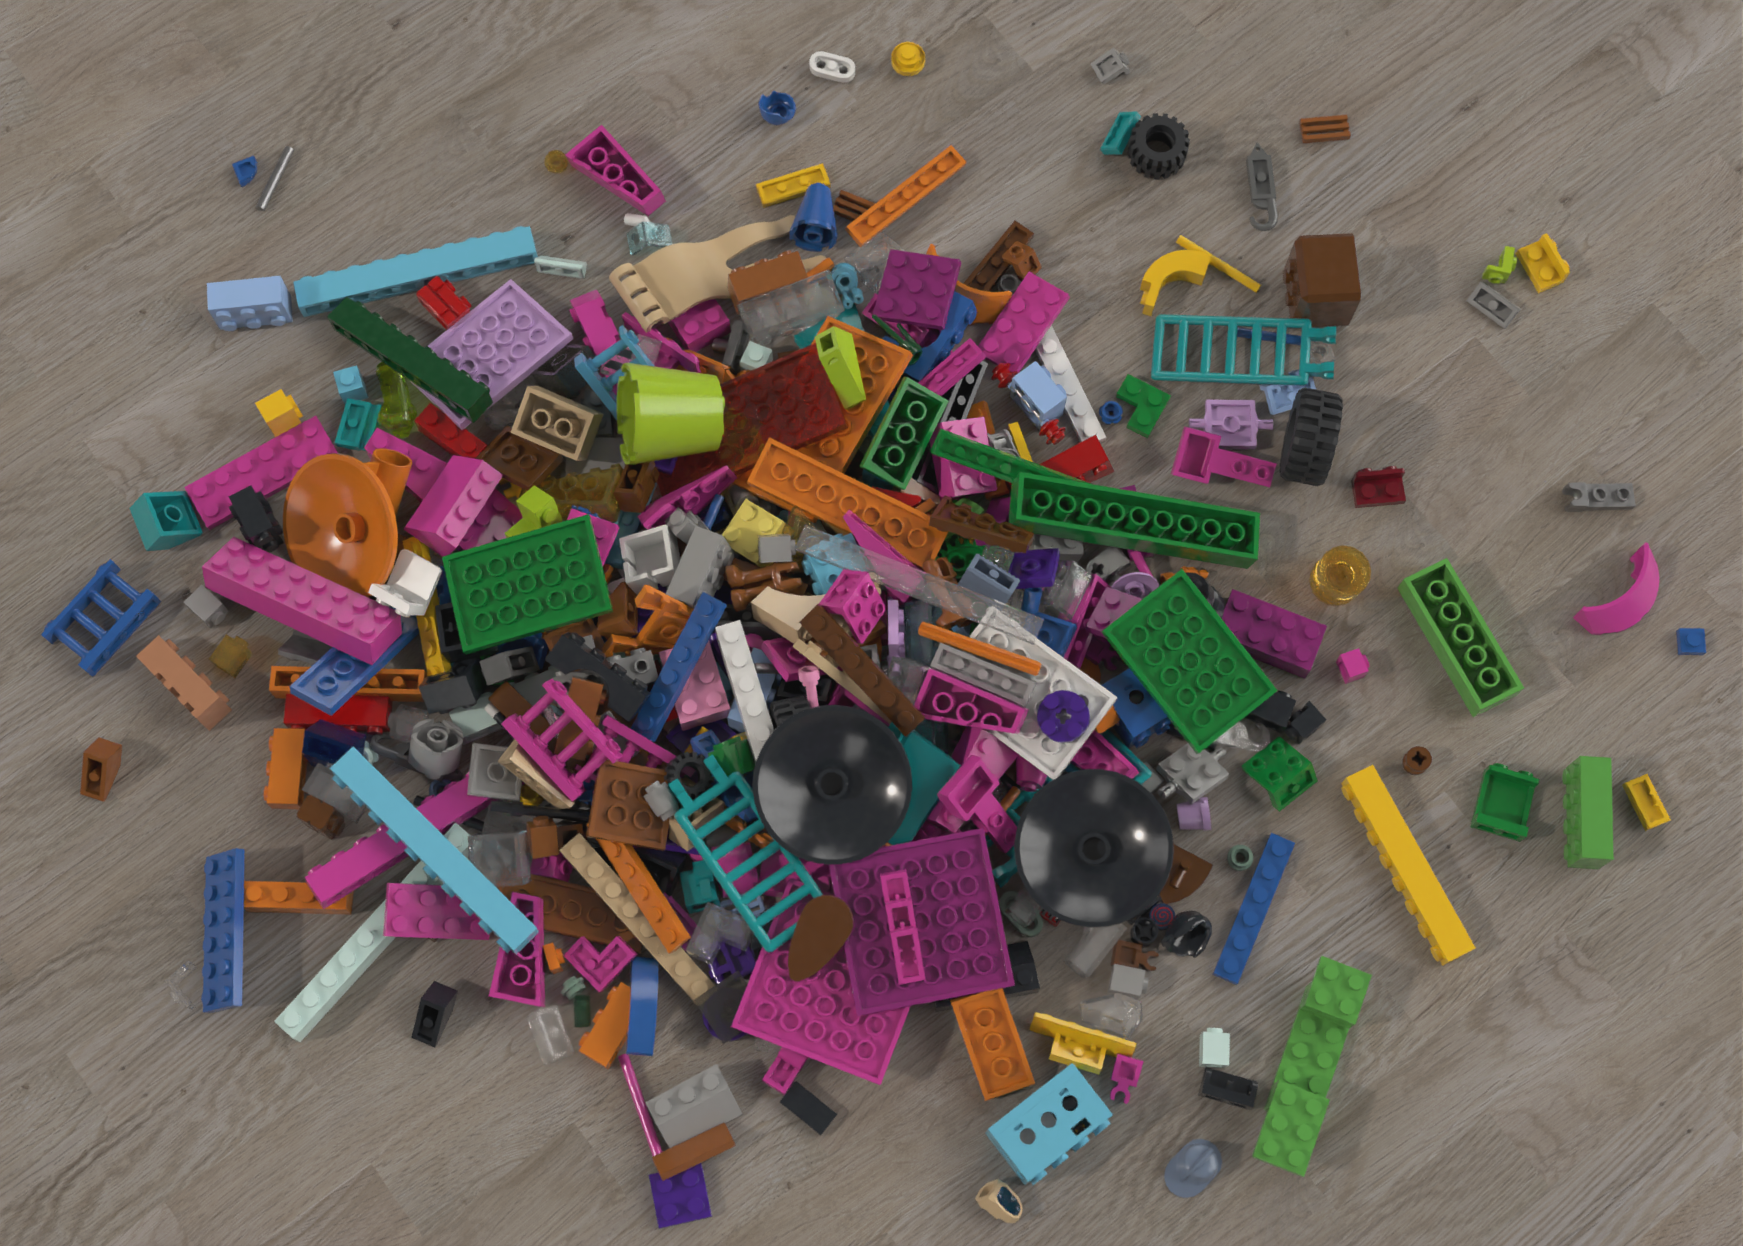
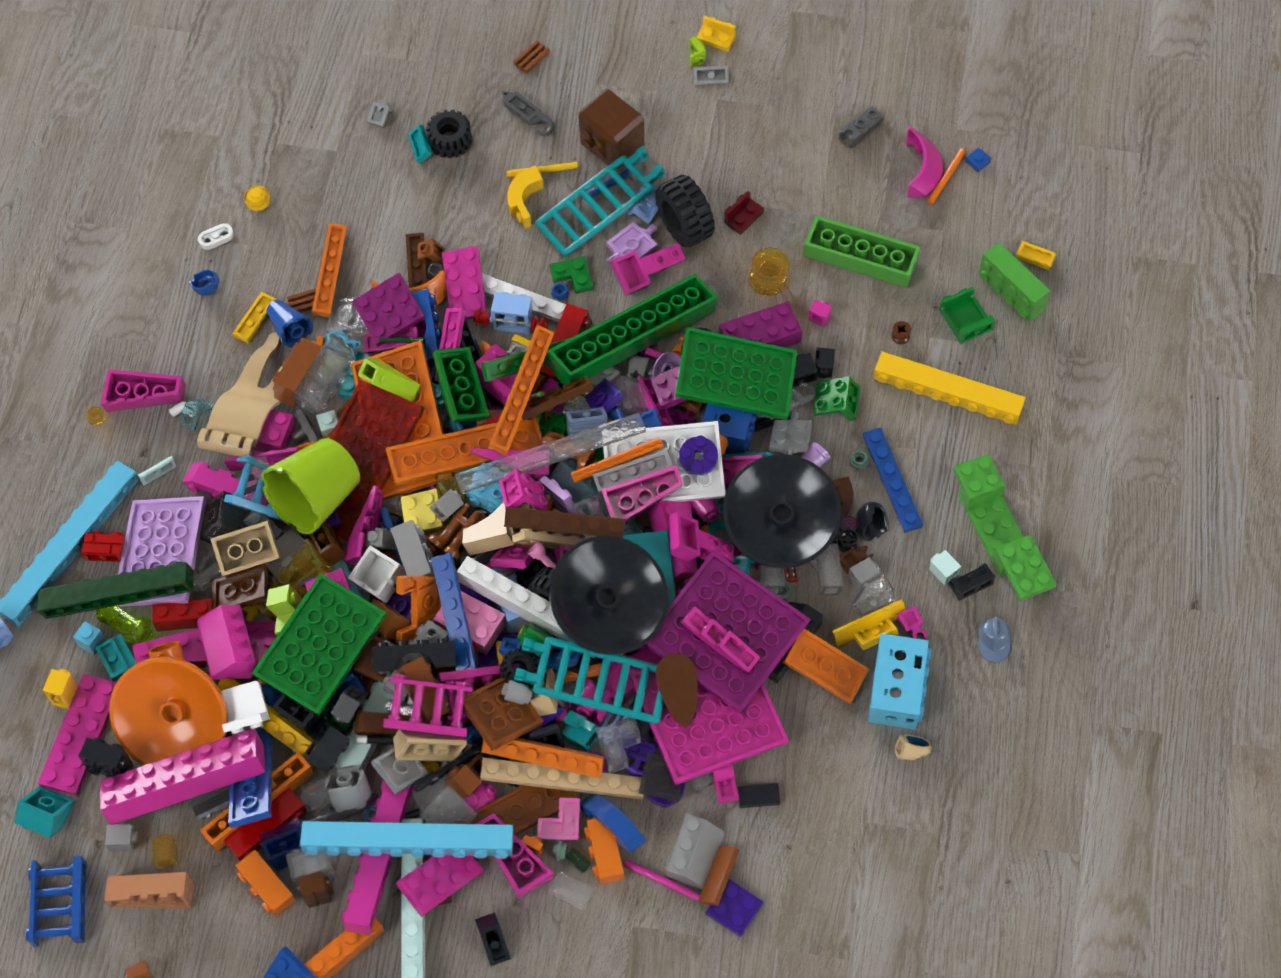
camera: 40 degrees left, 10 degrees down
none -> orange plate [488,325,555,455]
none -> orange bar [927,149,967,205]

